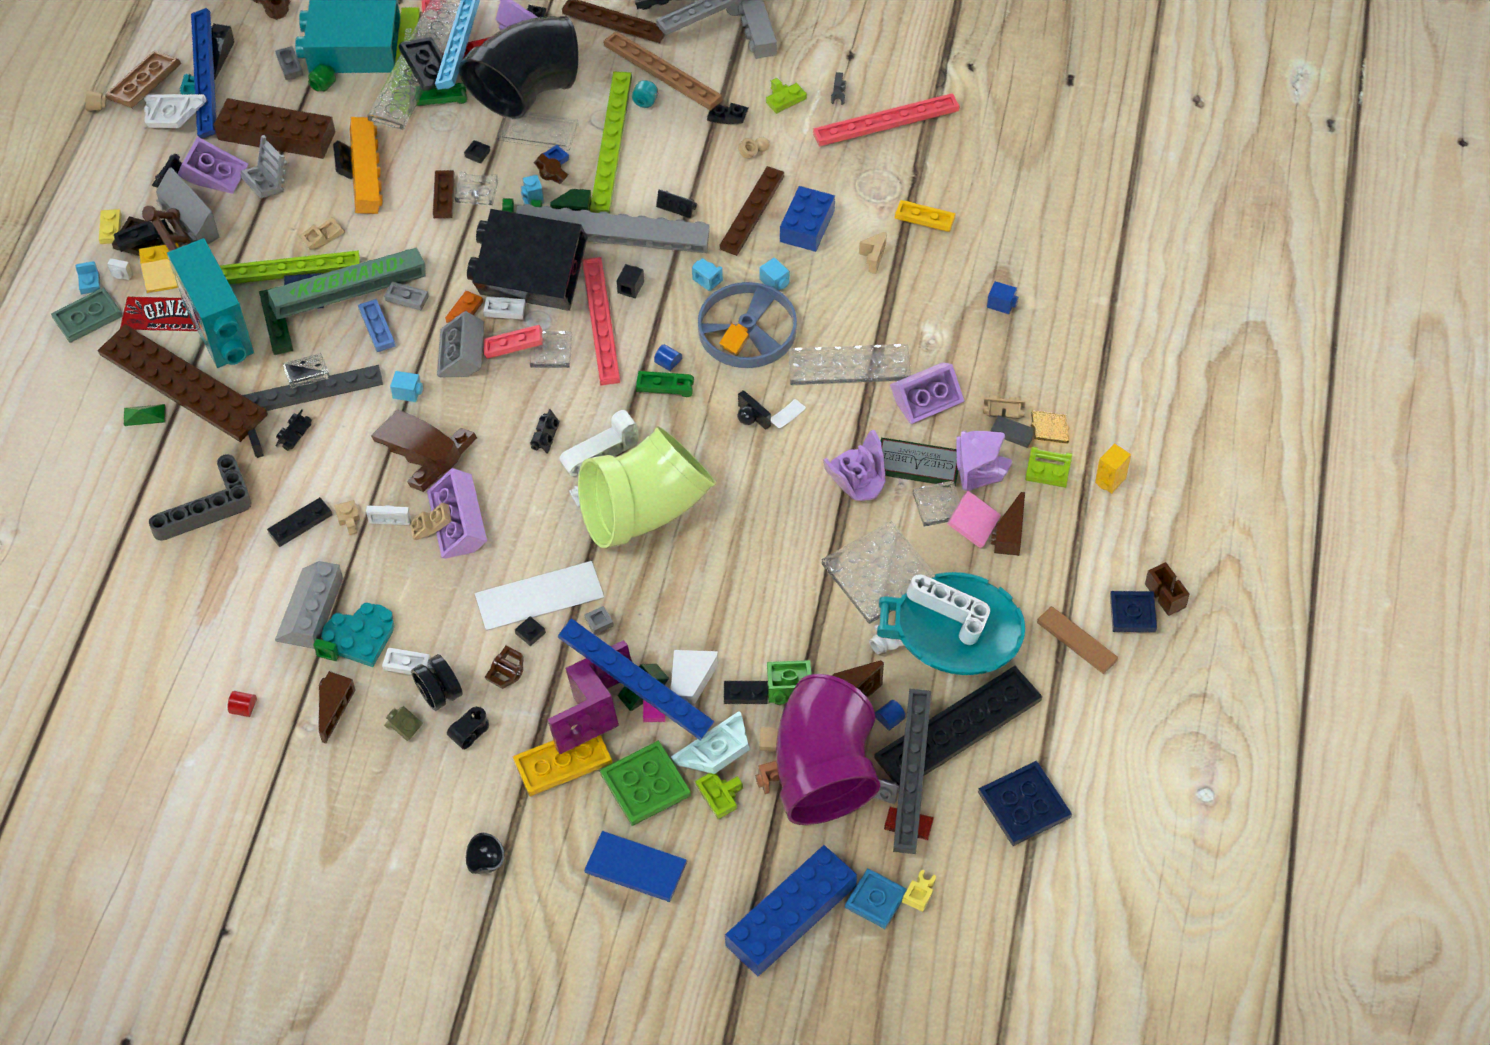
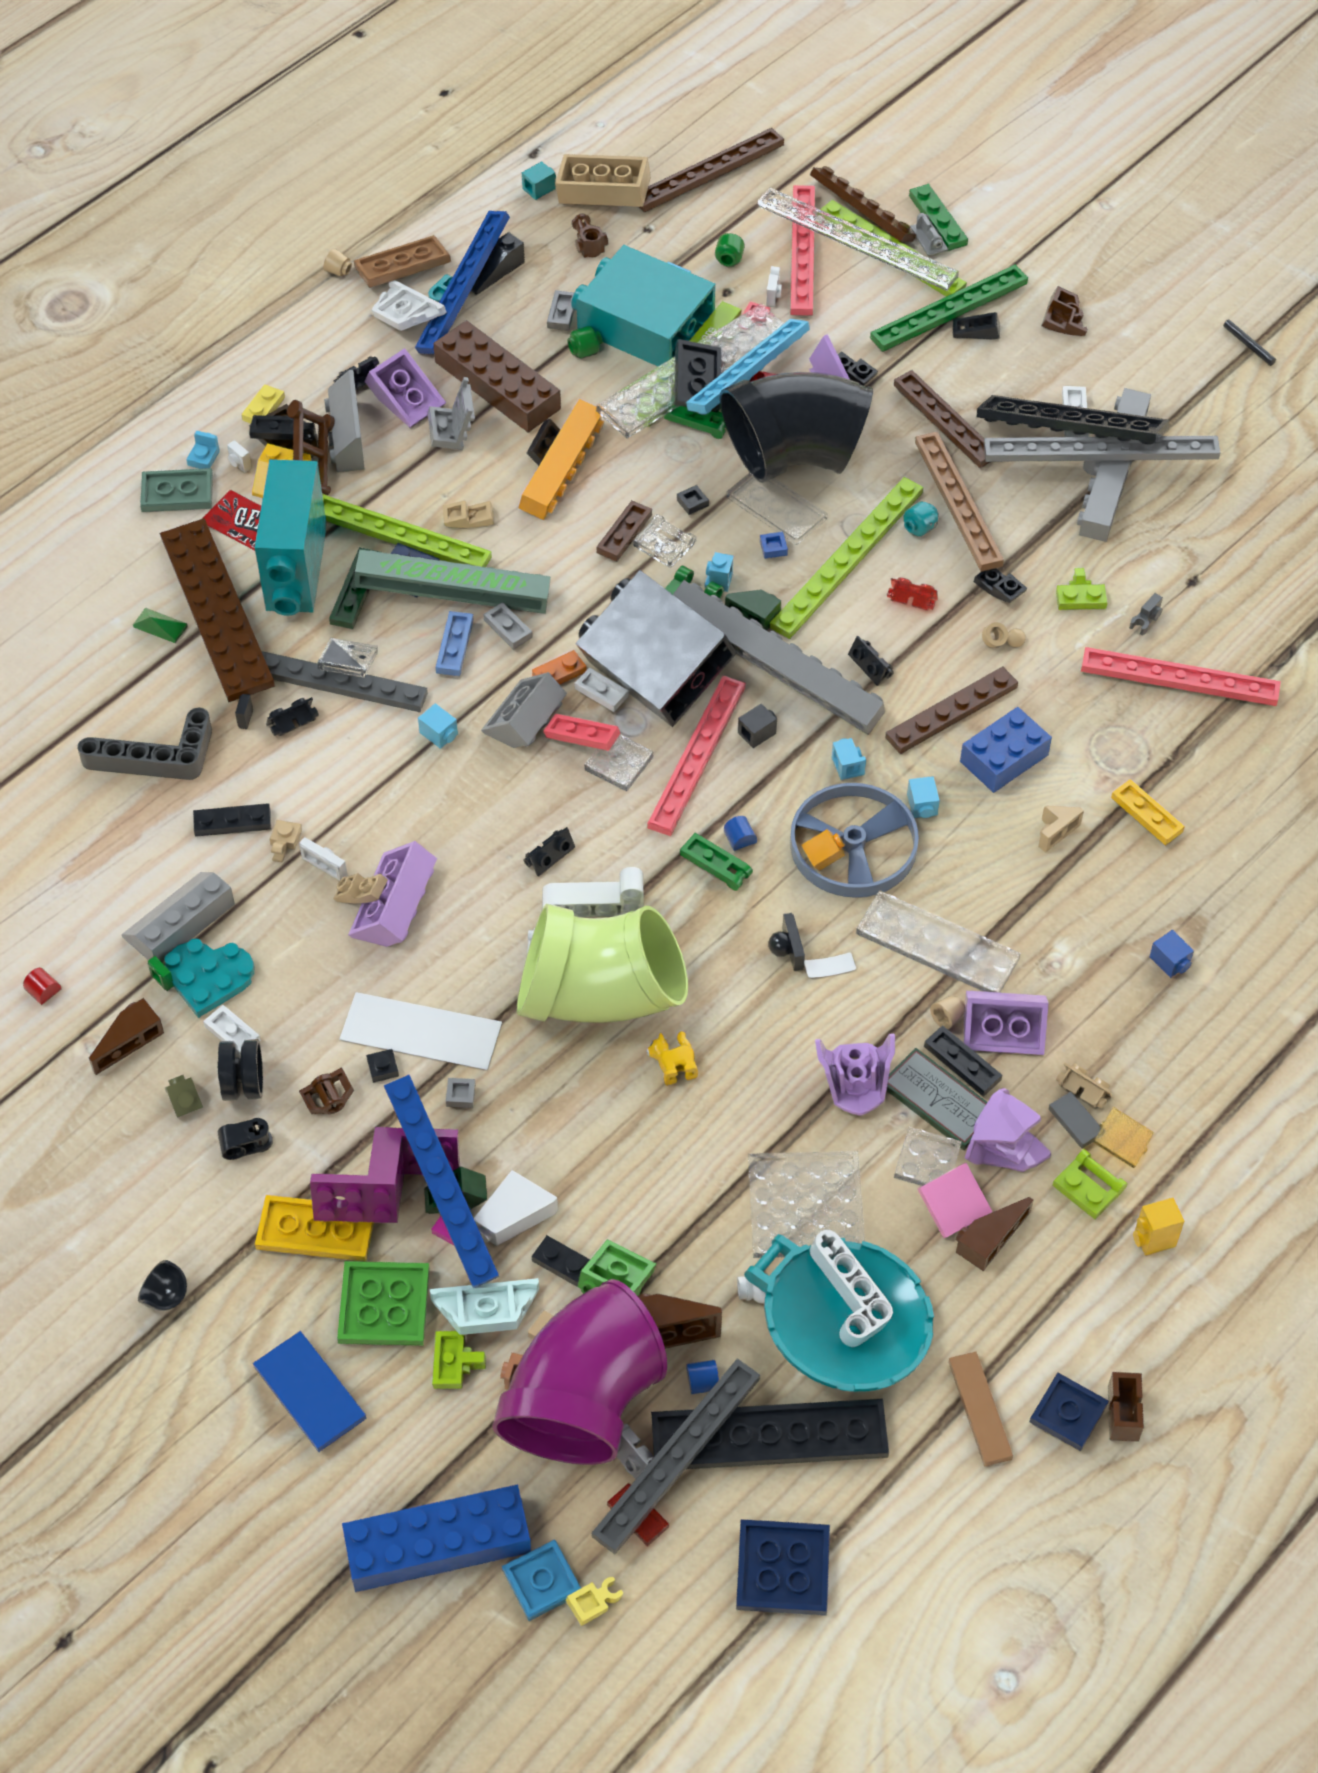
camera: 30 degrees right, 0 degrees up
reddish brown slope [371,410,477,492] -> none
reddish brown piece [533,153,568,184] -> none
none -> yellow animal [647,1031,698,1086]
none -> clear red hinge [887,577,938,611]
none -> black plate [924,1025,1002,1097]
none -> tan hat [930,996,965,1029]

